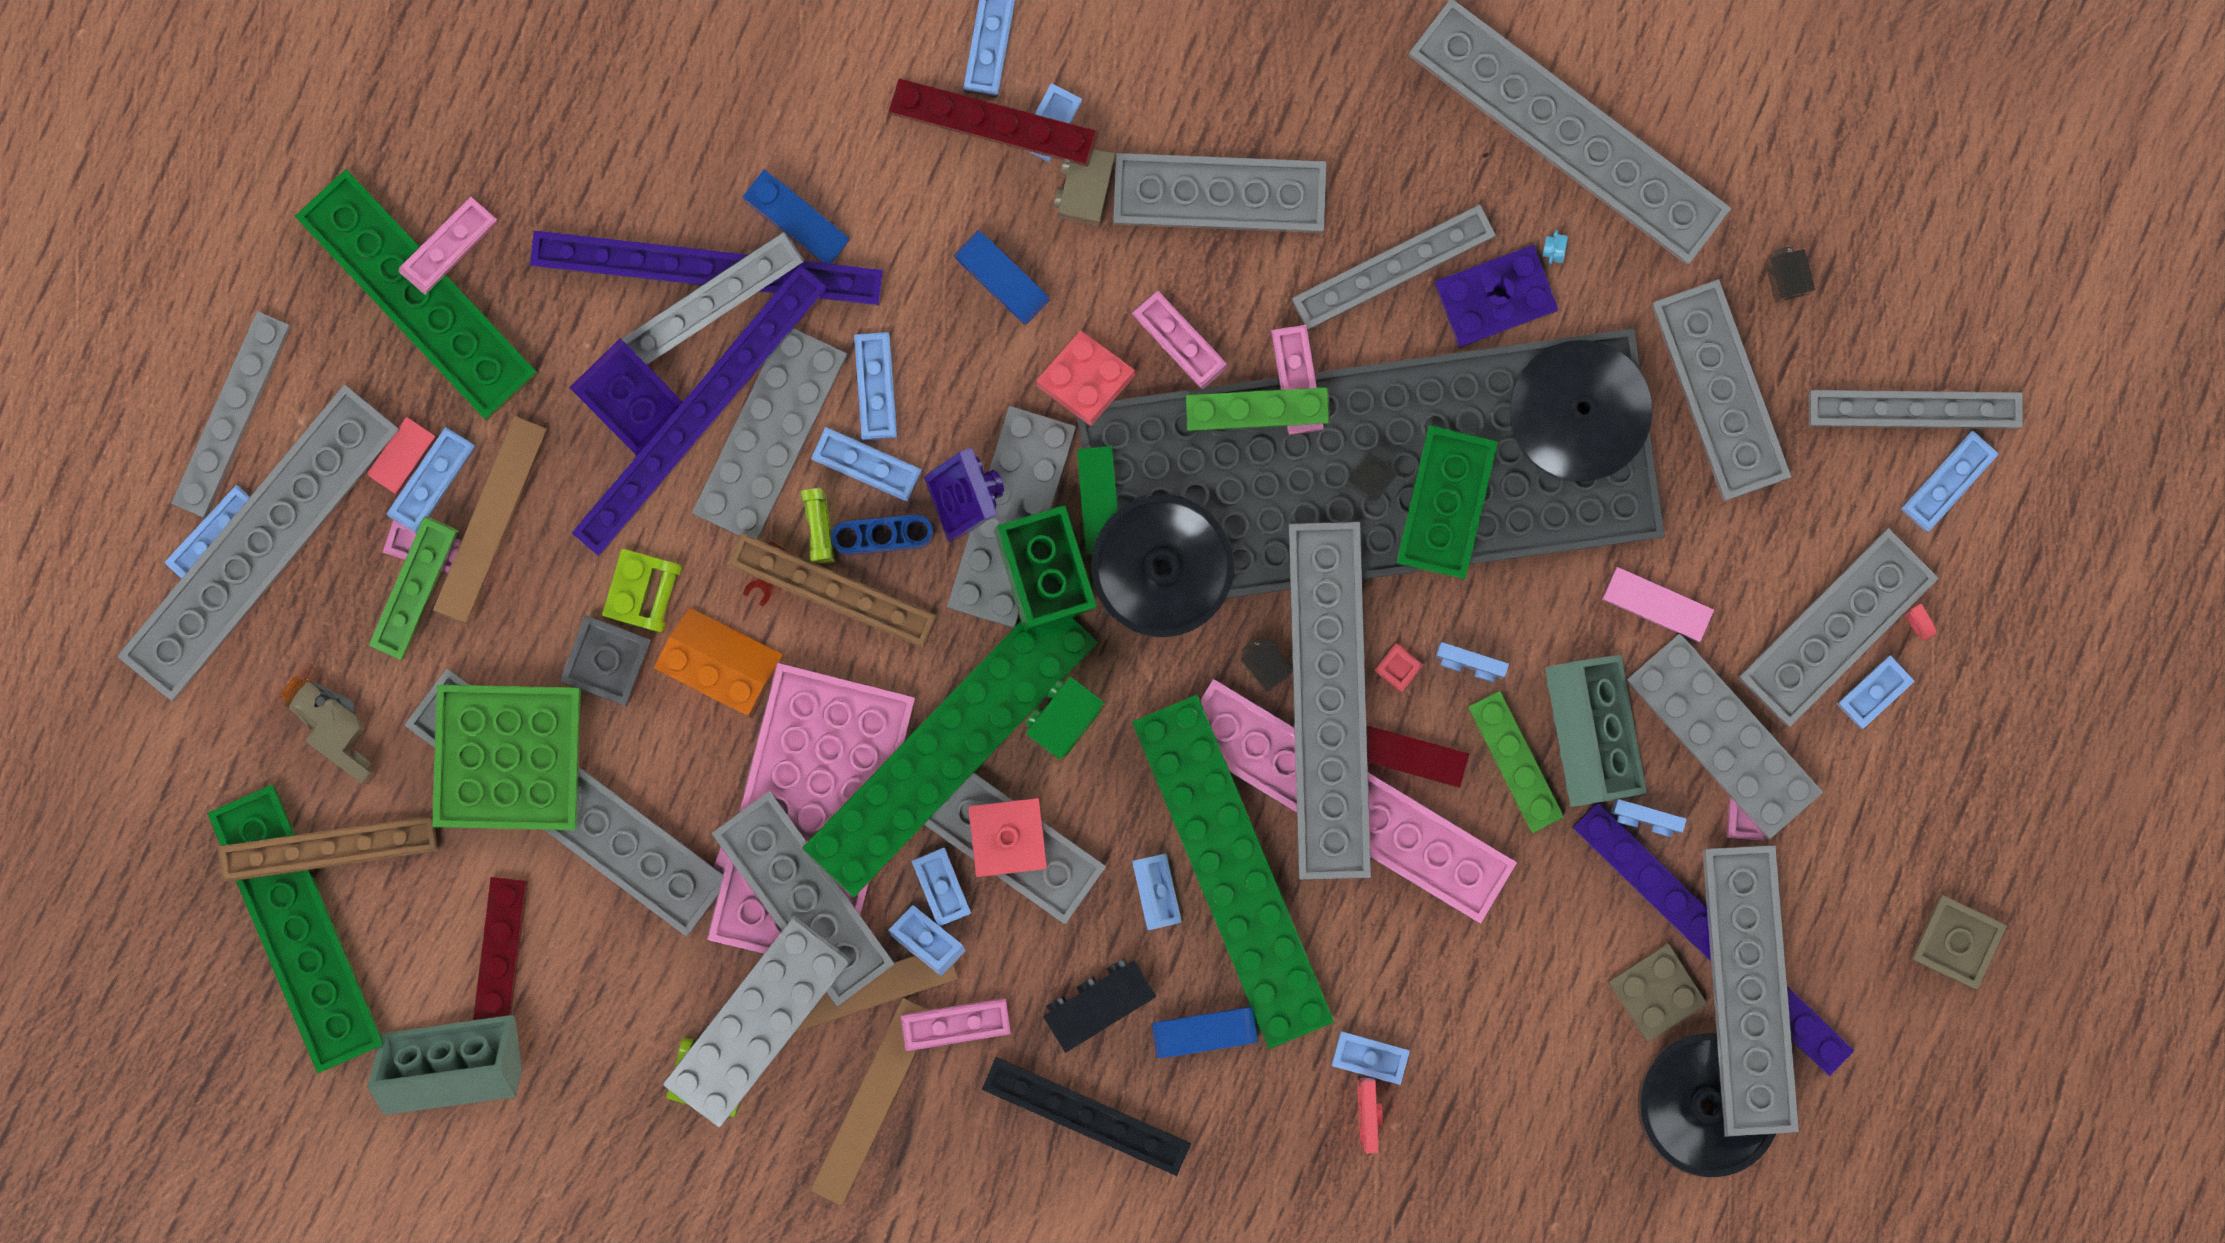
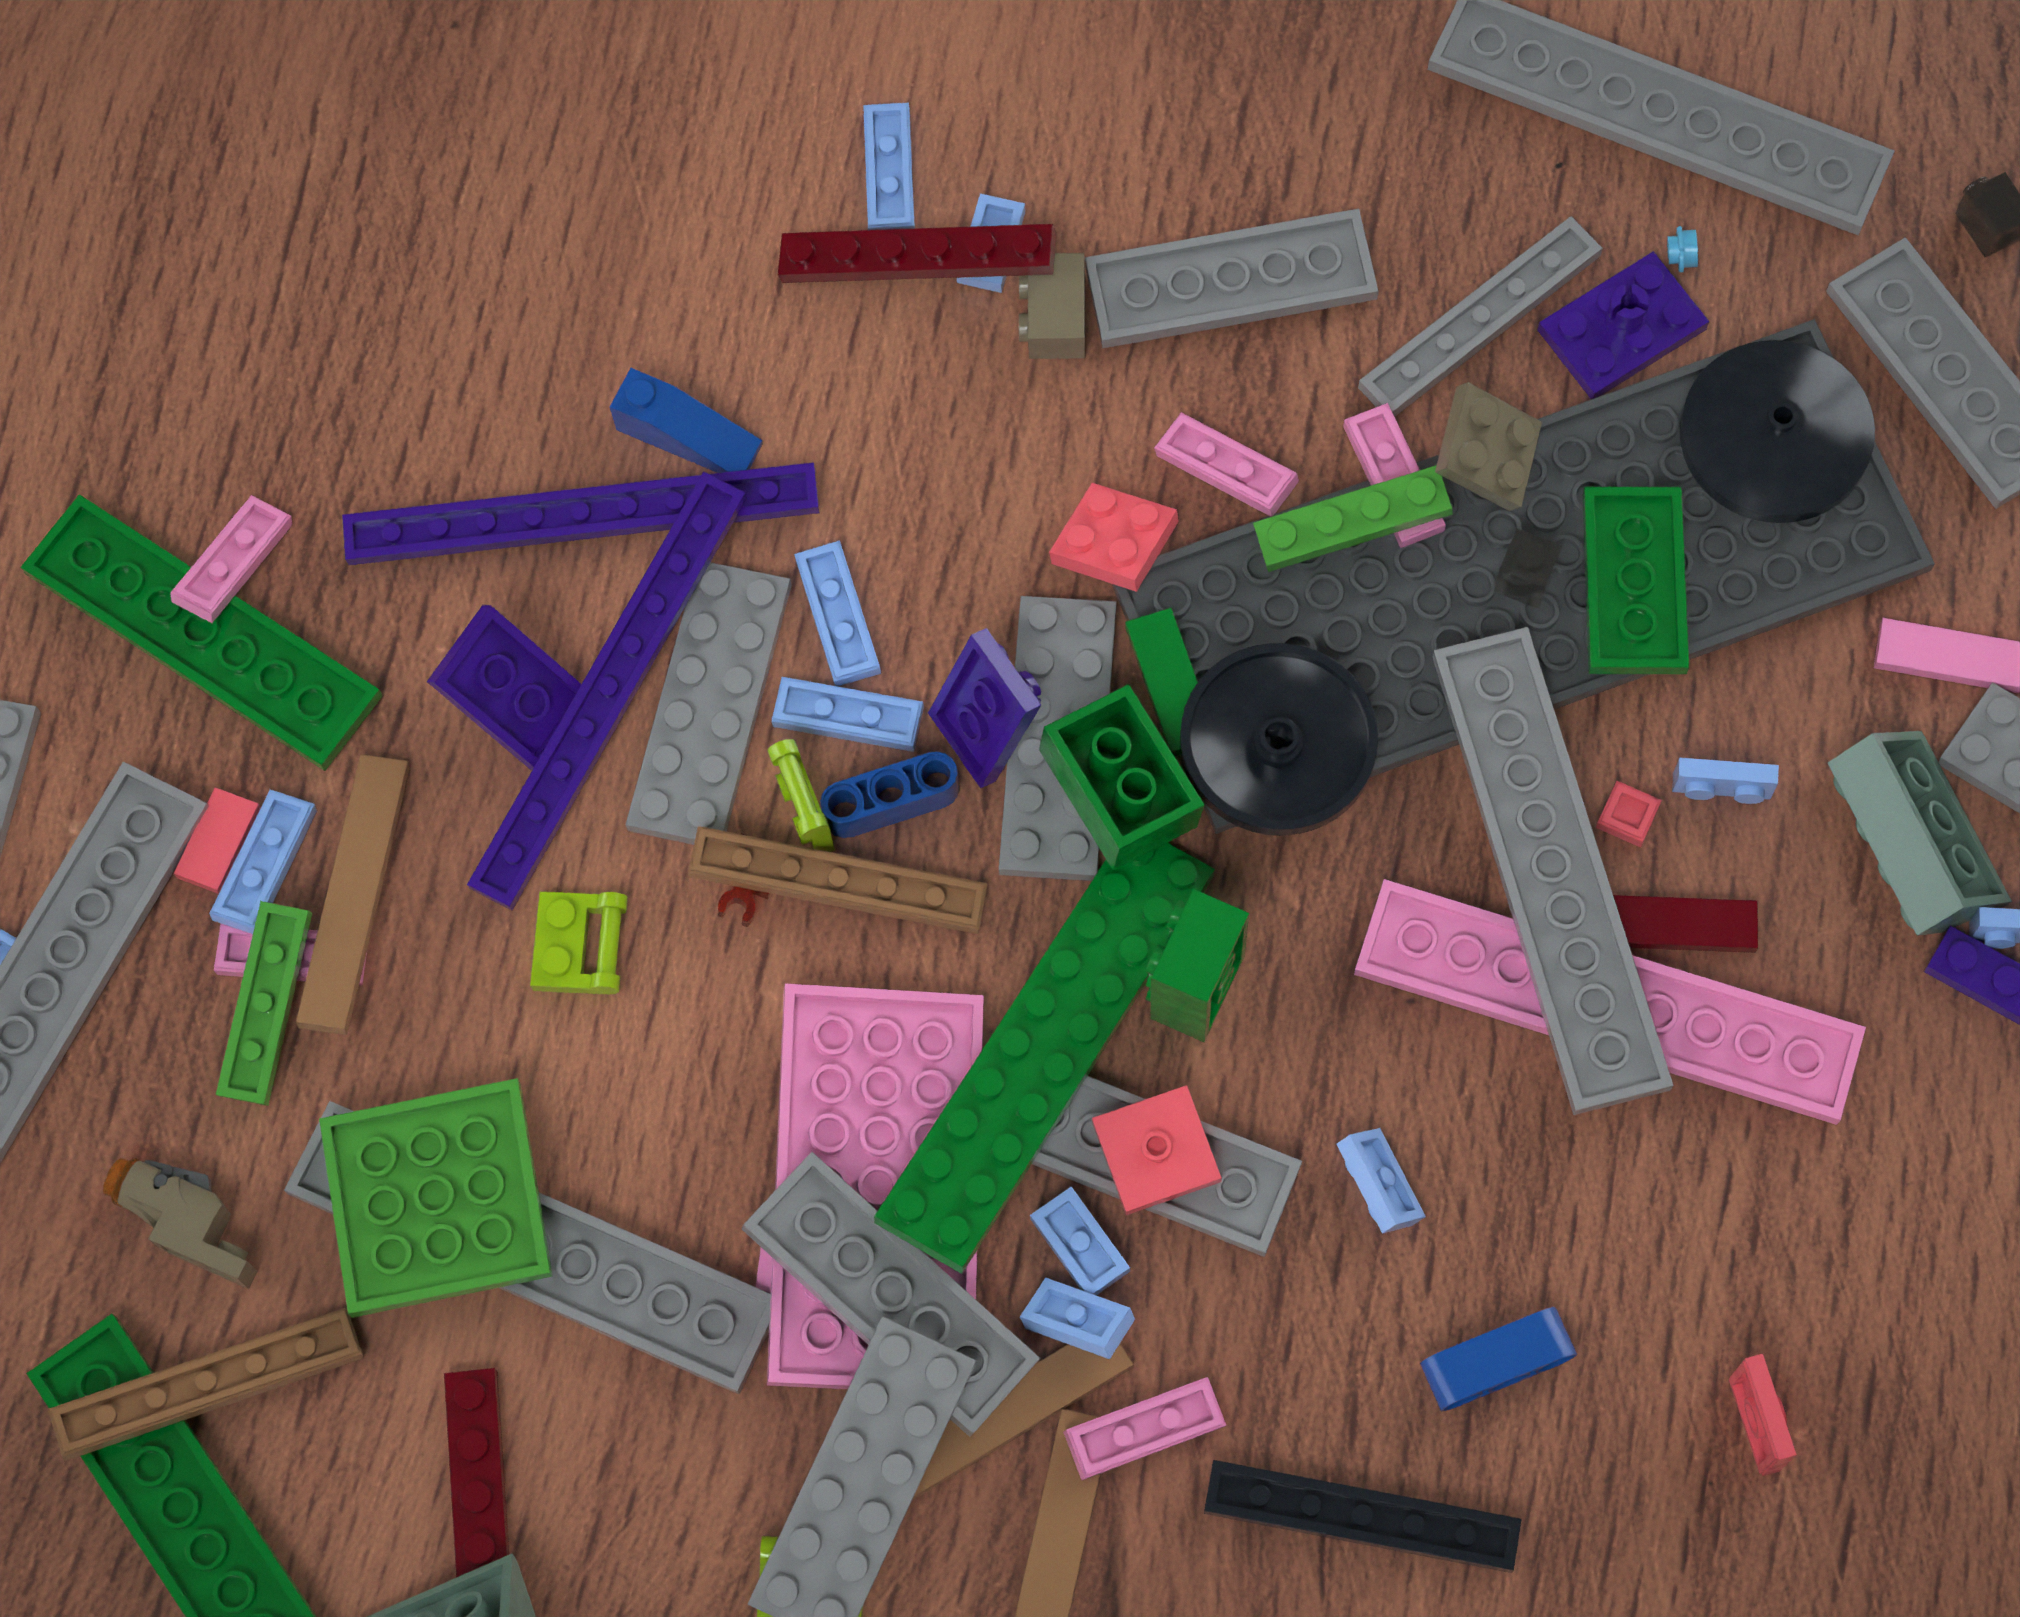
camera: 10 degrees left, 15 degrees down
flat silver plate [560,615,652,706] -> none
light grey plate [609,231,804,365] -> none
orange slope [653,607,784,718] -> none
blue beam [953,230,1050,325] -> none
black brick [1043,958,1156,1053] -> none
green plate [1132,694,1334,1049] -> none
clear smoke brick [1240,637,1293,694] -> none
light blue plate [1331,1031,1410,1085] -> none
bright green plate [1467,691,1564,833] -> none
none -> dark tan plate [1435,382,1542,511]

